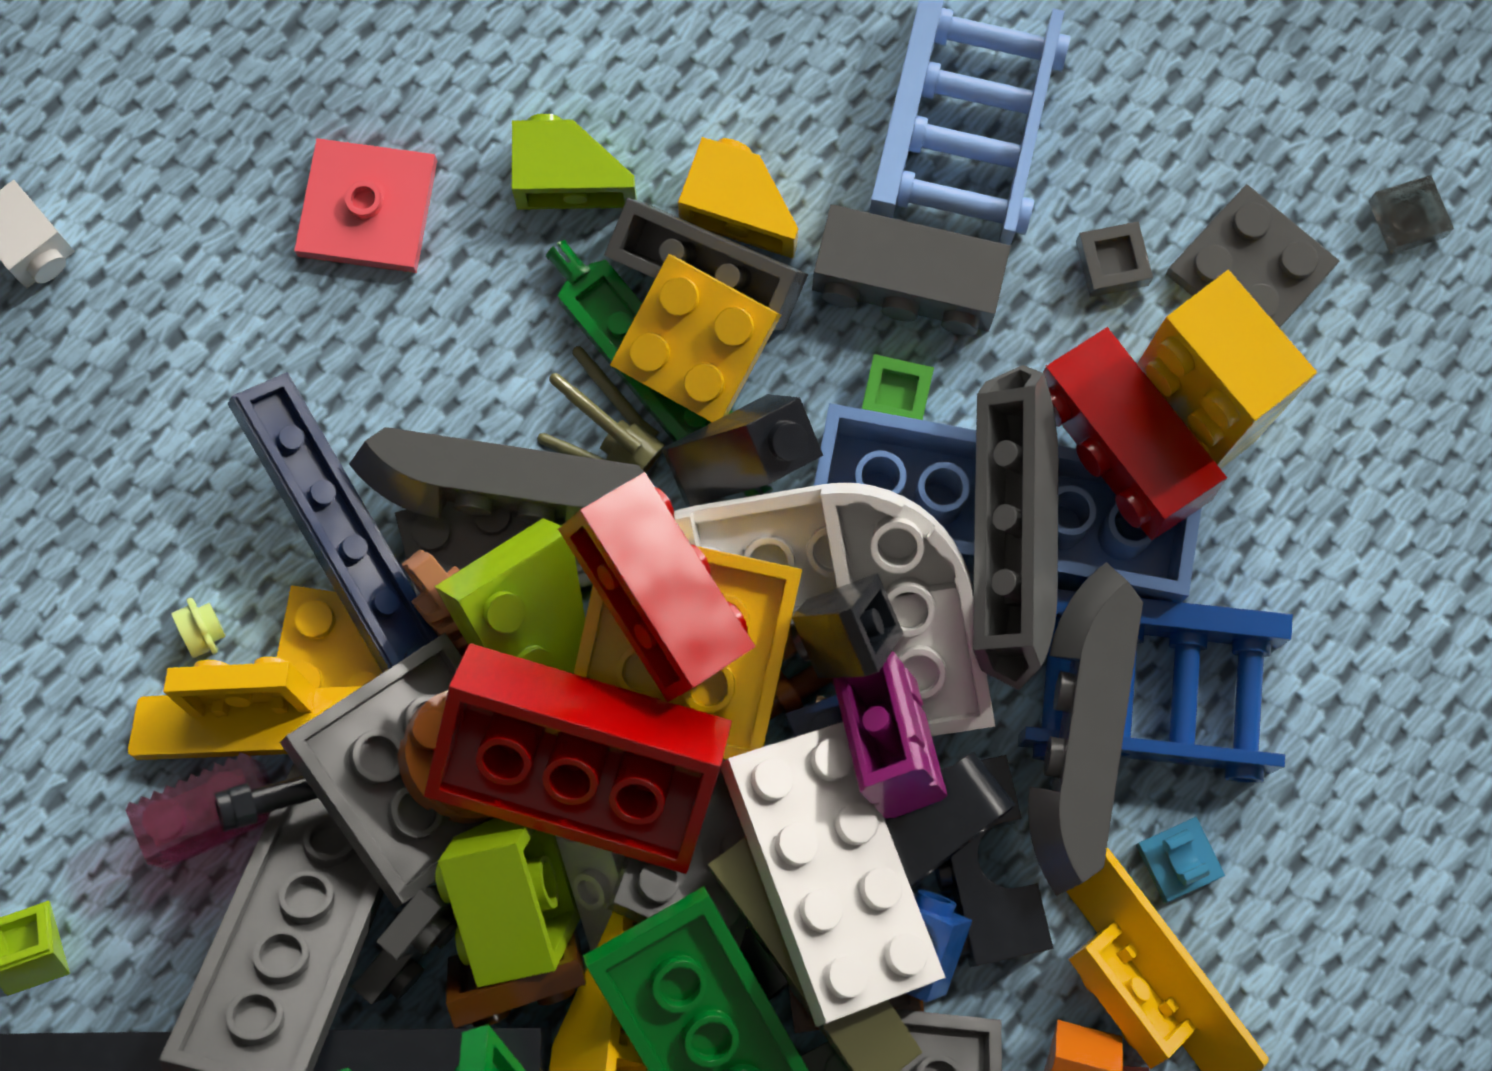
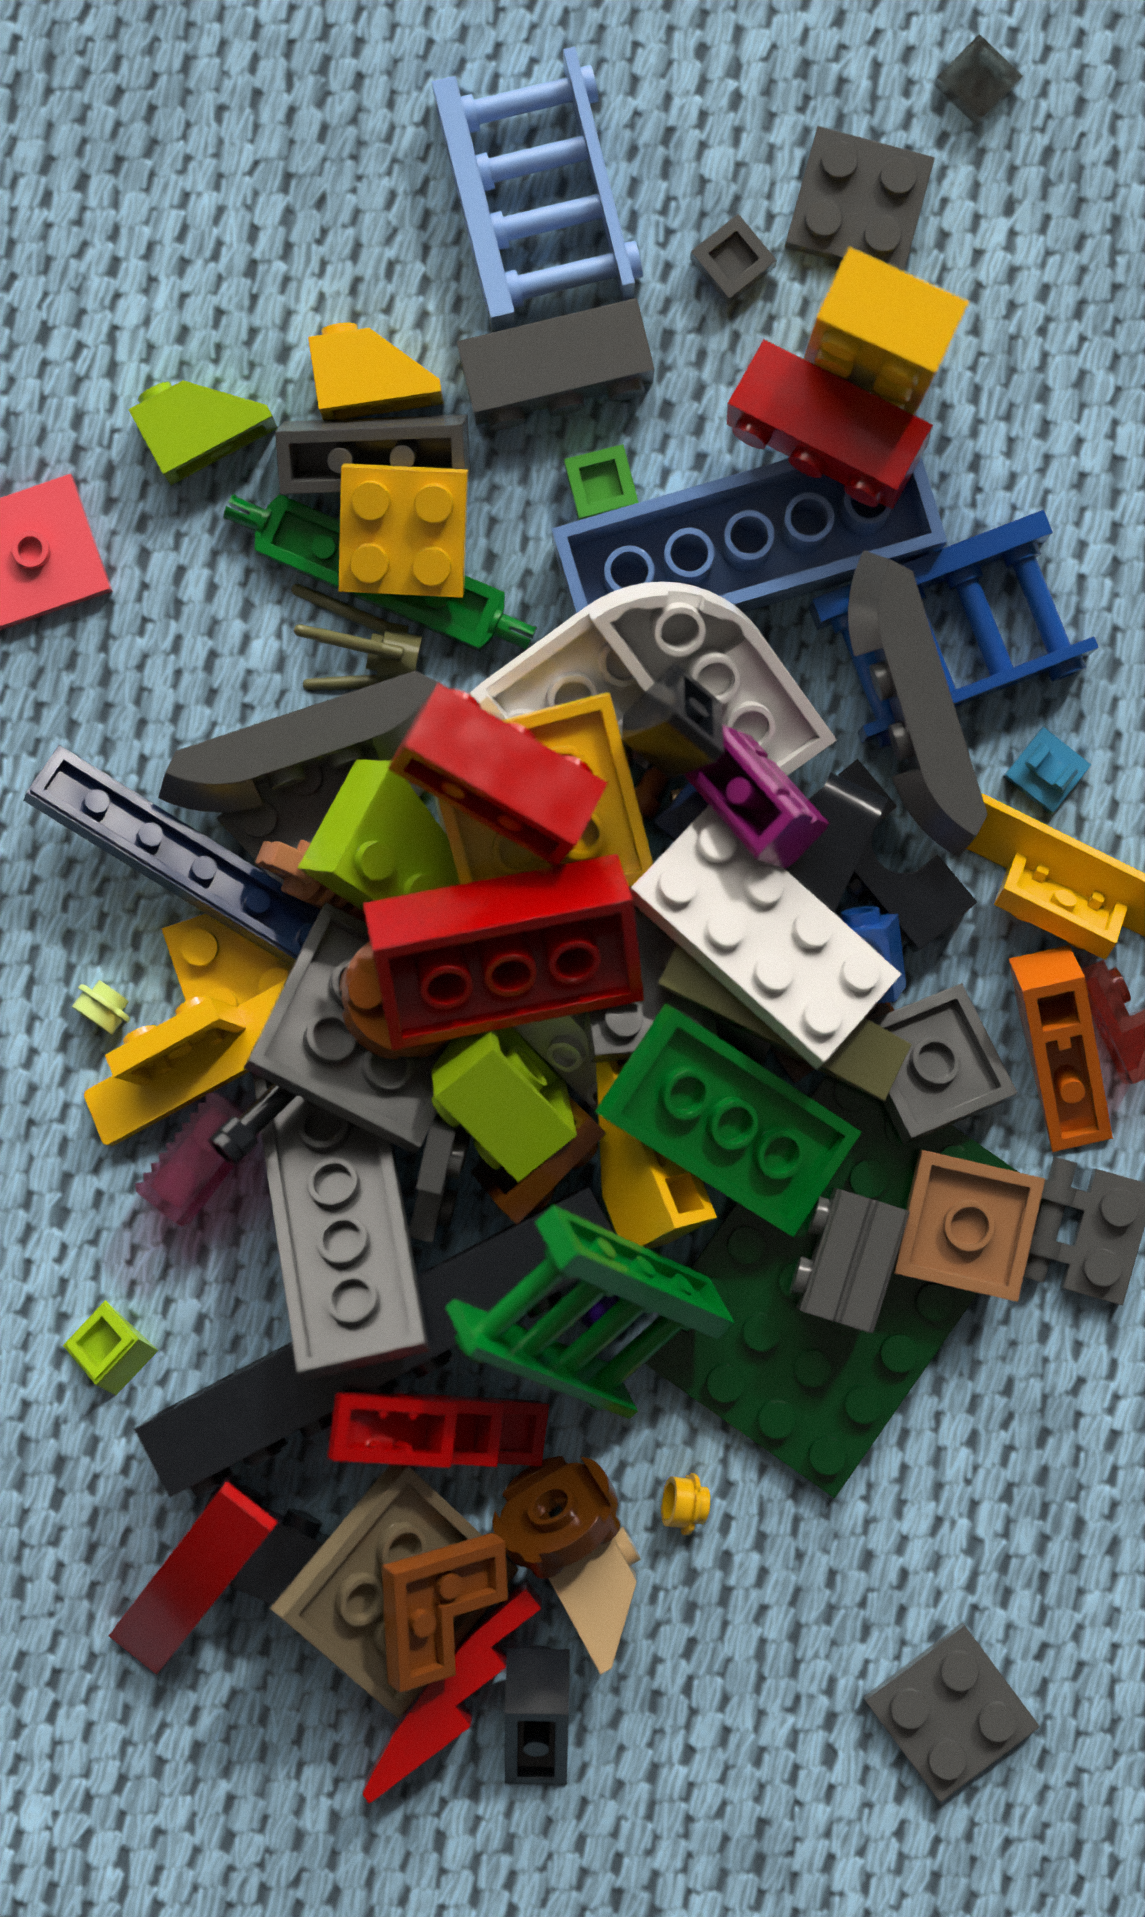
camera: 25 degrees left, 10 degrees up
black slope [662,394,823,507] -> none
dark grey brick [973,365,1058,690] -> none

